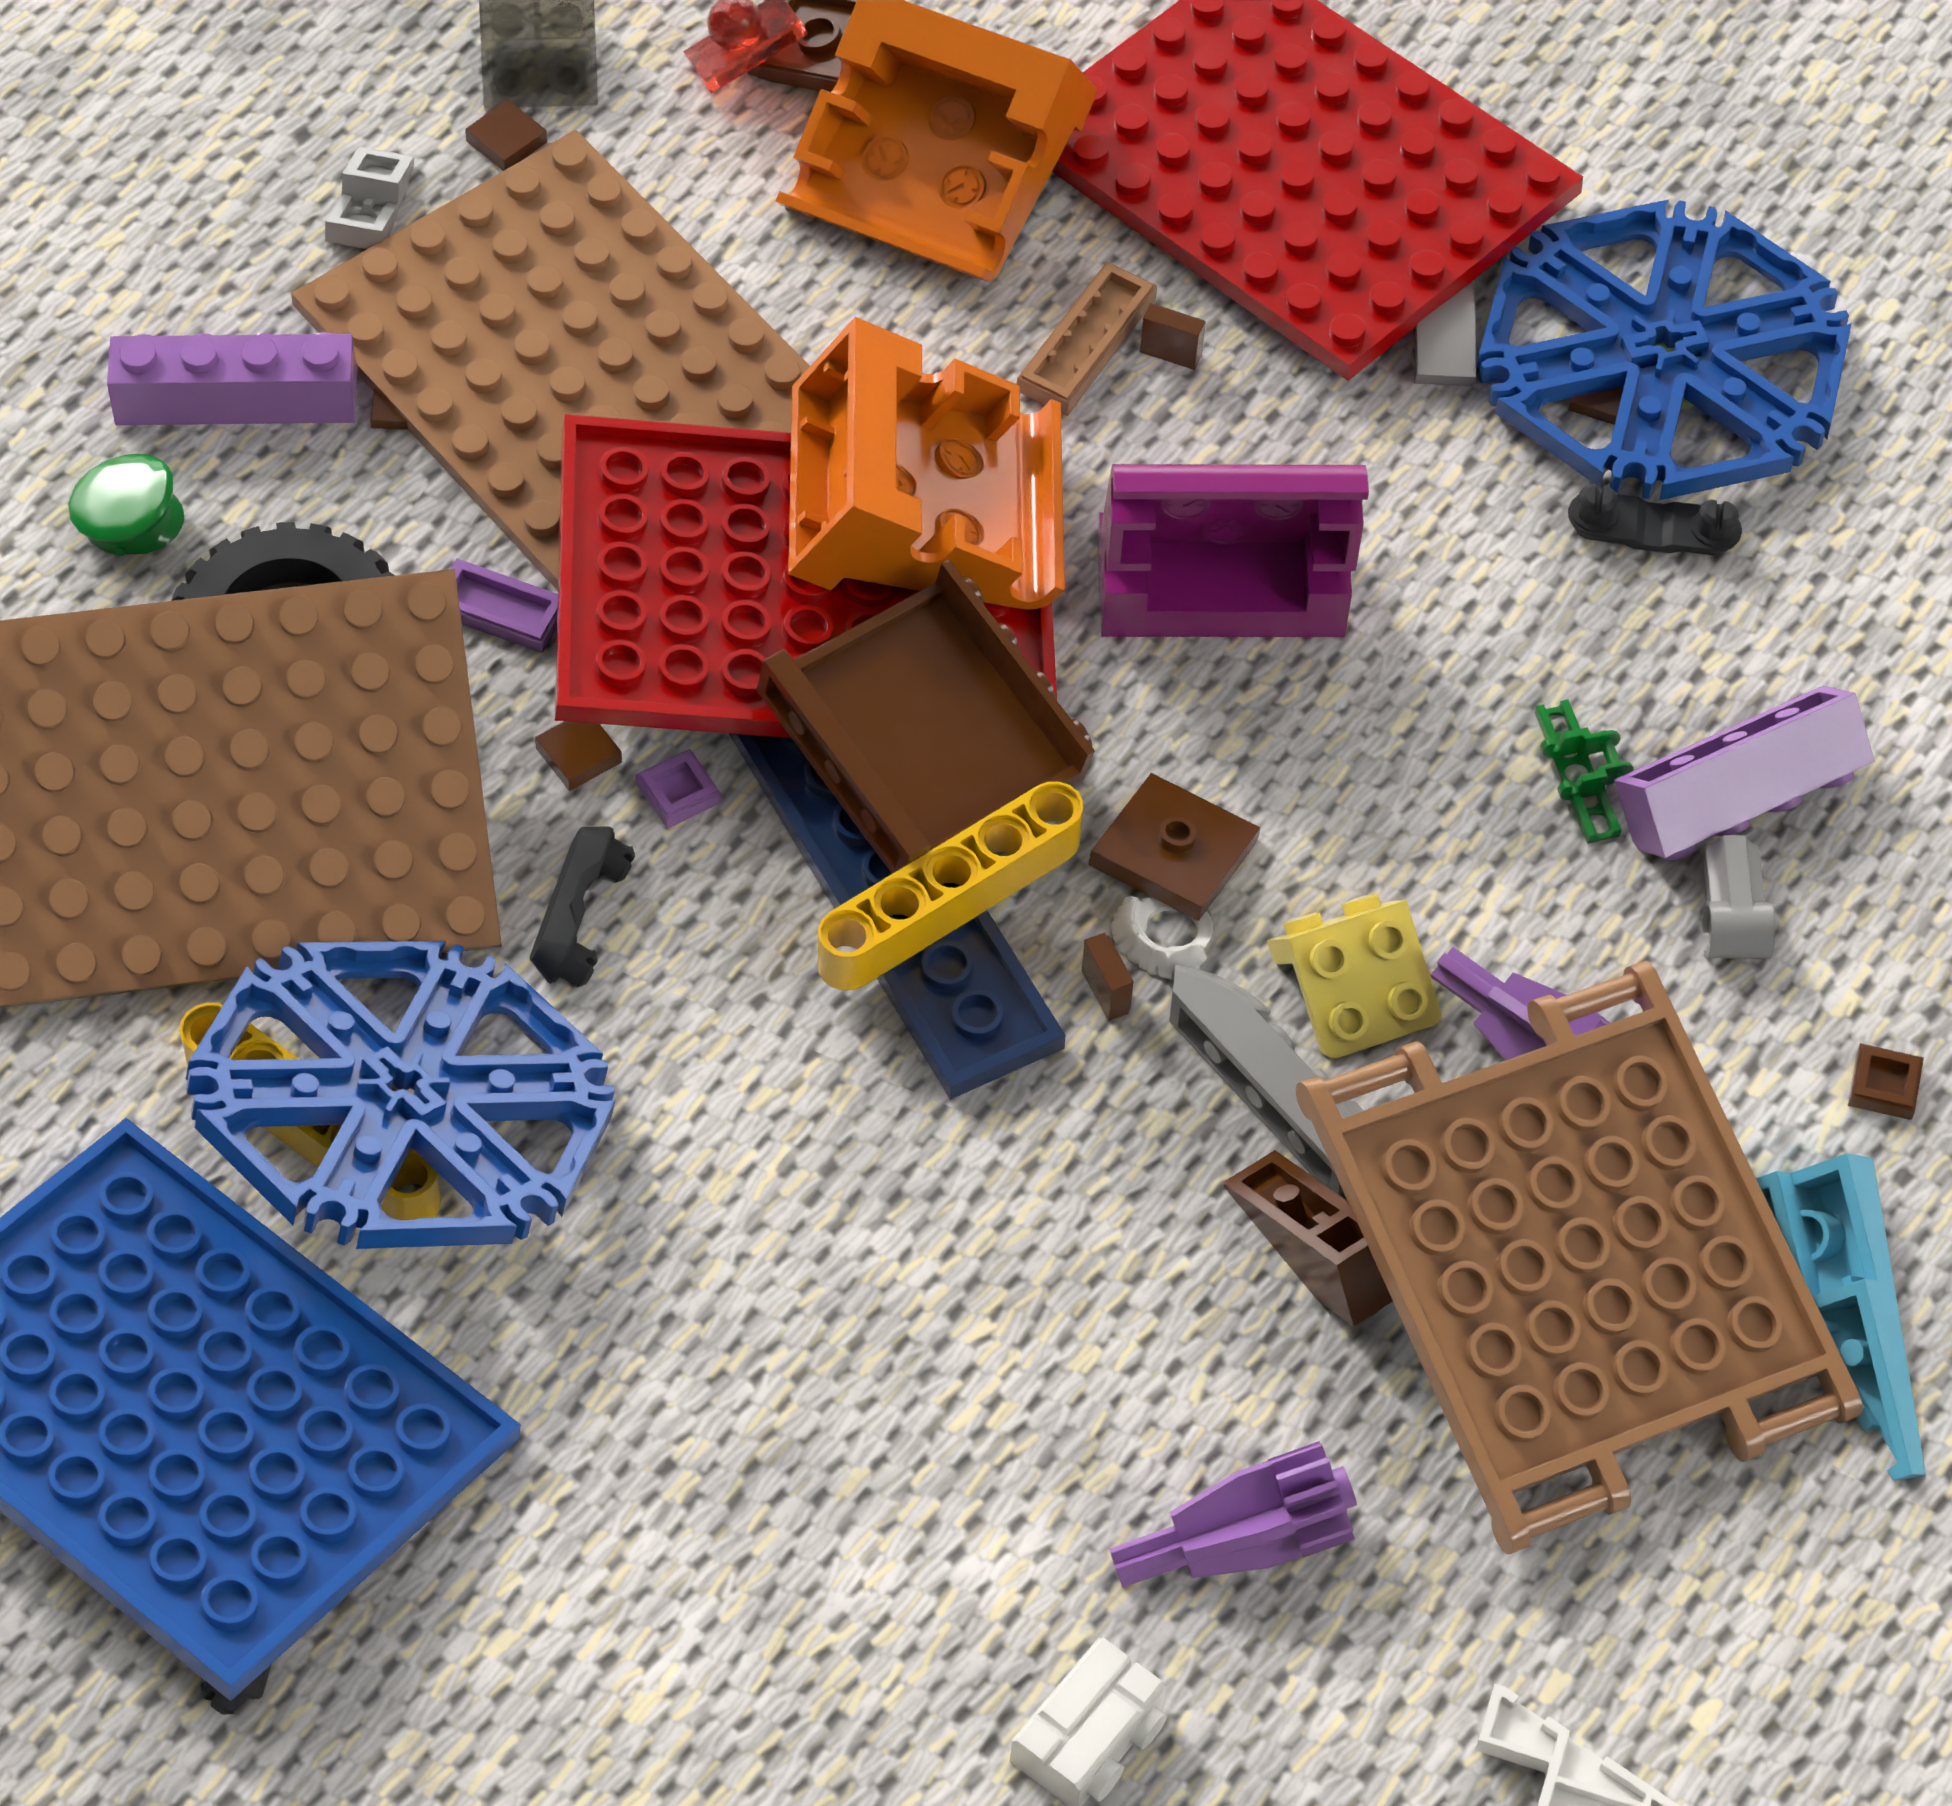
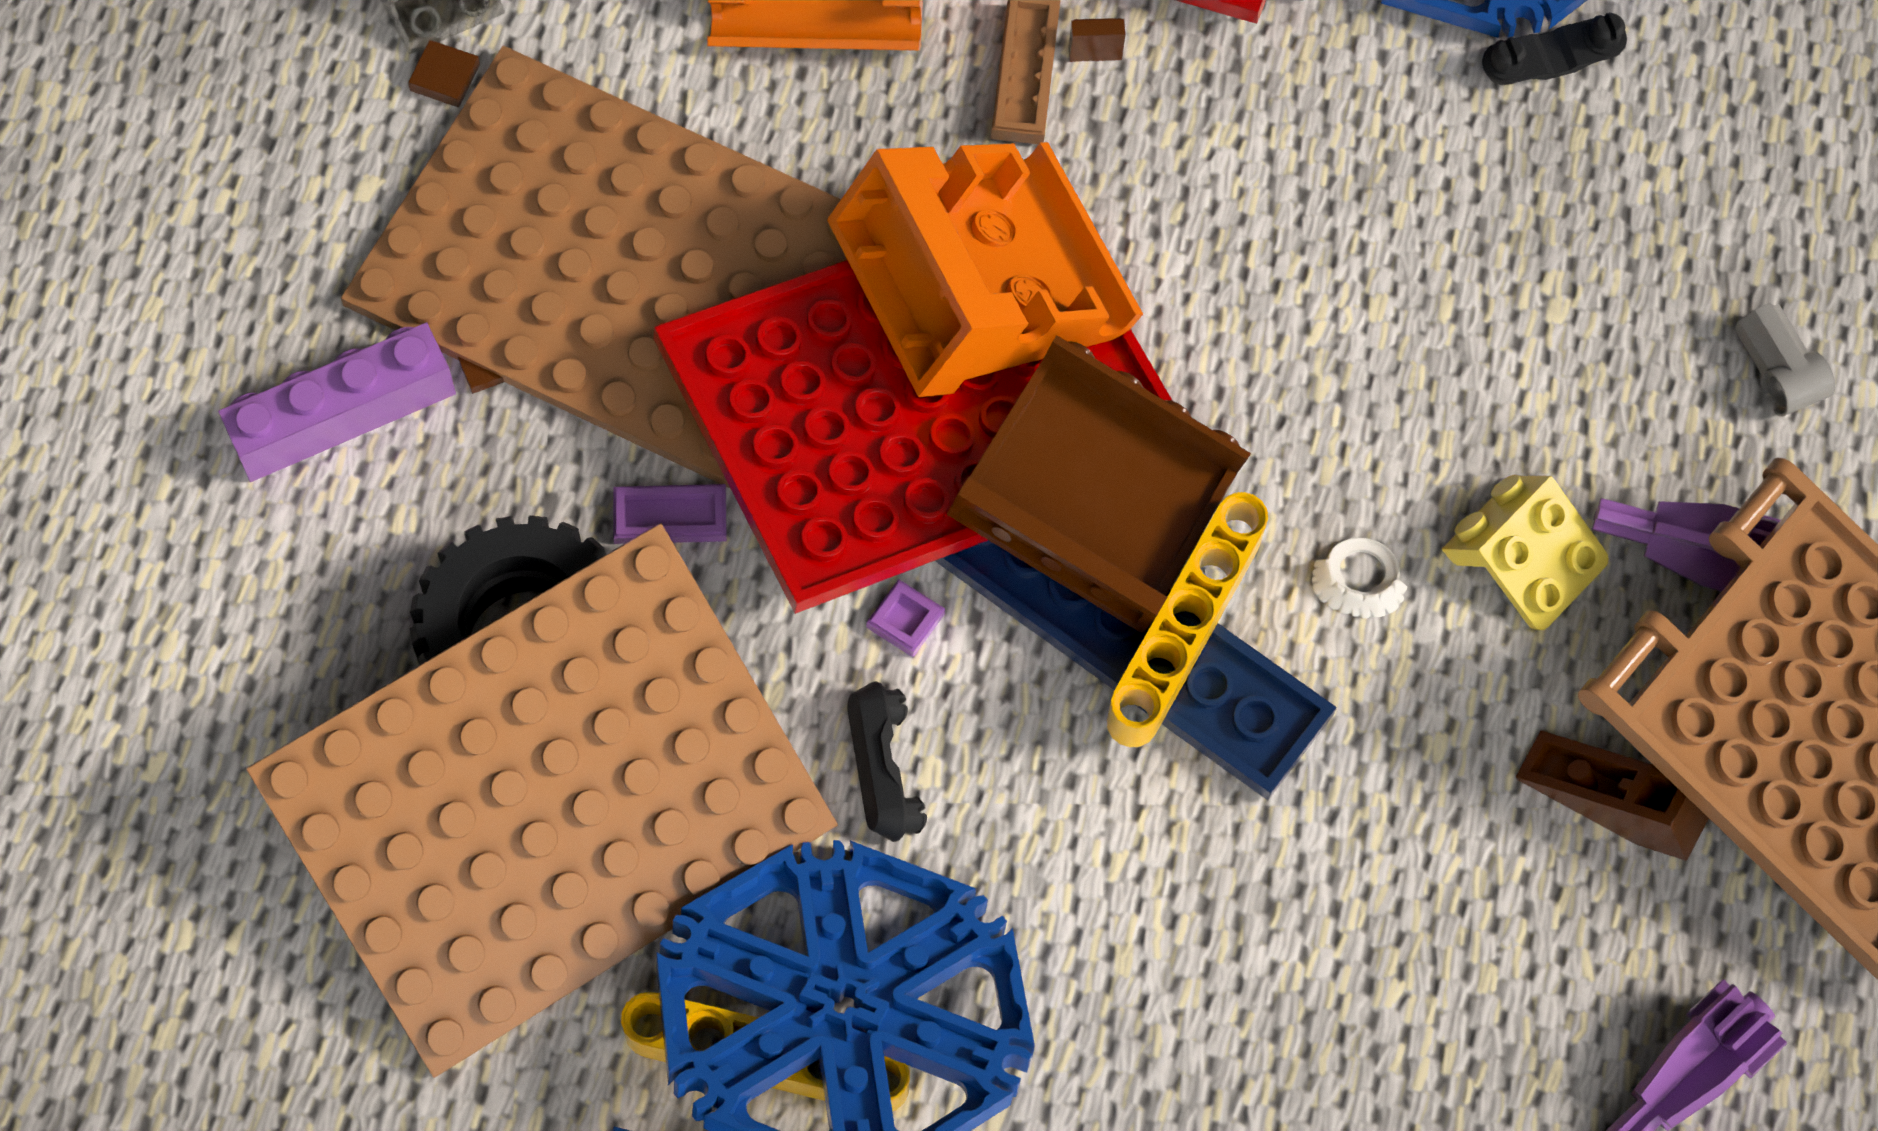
camera: 25 degrees left, 10 degrees up
piece [68,454,185,556] -> none
light grey slope [325,146,414,249] -> none
reddish brown tile [535,721,622,791] -> none
reddish brown tile [1081,932,1134,1021] -> none
reddish brown plate [1088,773,1261,921] -> none
magenta panel [1097,464,1369,637] -> none
light grey brick [1169,965,1364,1200] -> none
green piece [1535,699,1634,844] -> none
brick [1614,686,1875,860] -> none

